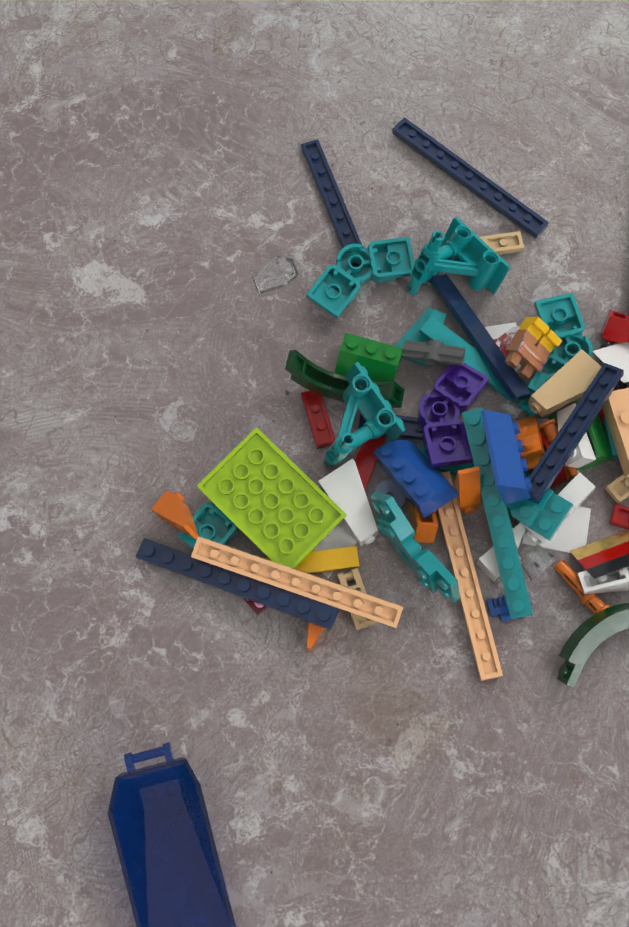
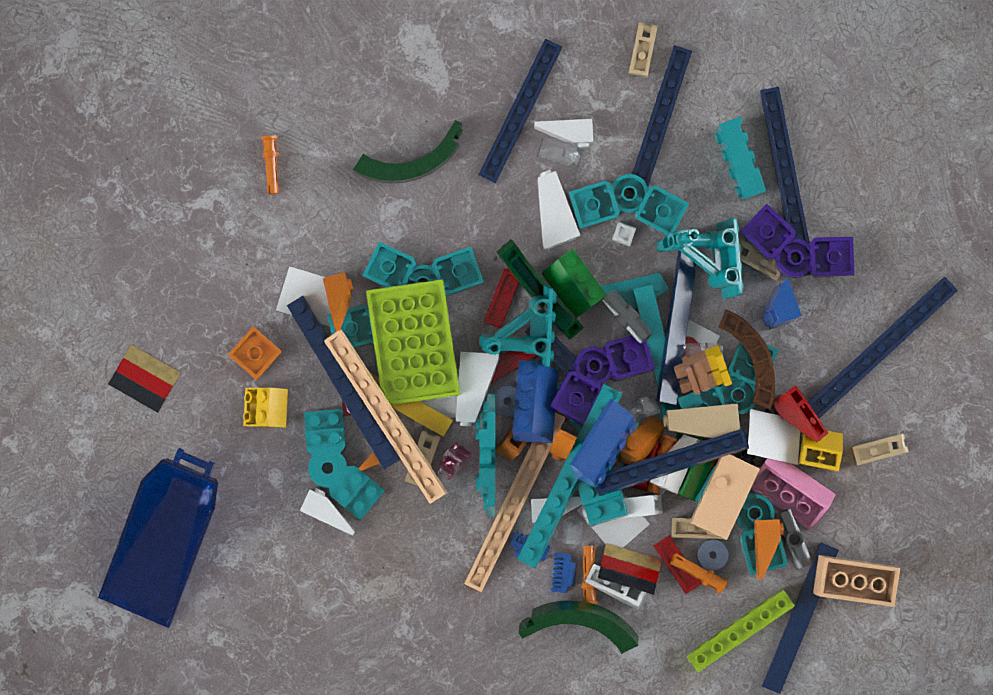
camera: 35 degrees right, 15 degrees up
none -> sticker [108,344,181,413]
none -> orange plate [228,326,282,380]
none -> yellow slope [243,388,288,428]
none -> orange pin [261,135,279,195]
none -> white sticker [276,266,331,326]
none -> white slope [300,488,355,535]
none -> teal plate [304,409,385,520]
none -> dark green arch [353,120,463,183]
none -> teal plate [362,241,484,297]
none -> clear pink brick [438,442,472,481]
none -> dark blue tile [478,39,562,184]
none -> white slope [534,119,593,148]
none -> white slope [537,170,580,251]
none -> blue piece [551,553,577,593]
none -> white tile [612,222,636,247]
none -> tan plate [628,22,658,77]
none -> teal wedge [714,116,766,201]
none -> reddish brown tile [718,309,775,410]
none -> dark purple plate [739,204,855,278]
none -> blue slope [762,278,802,330]

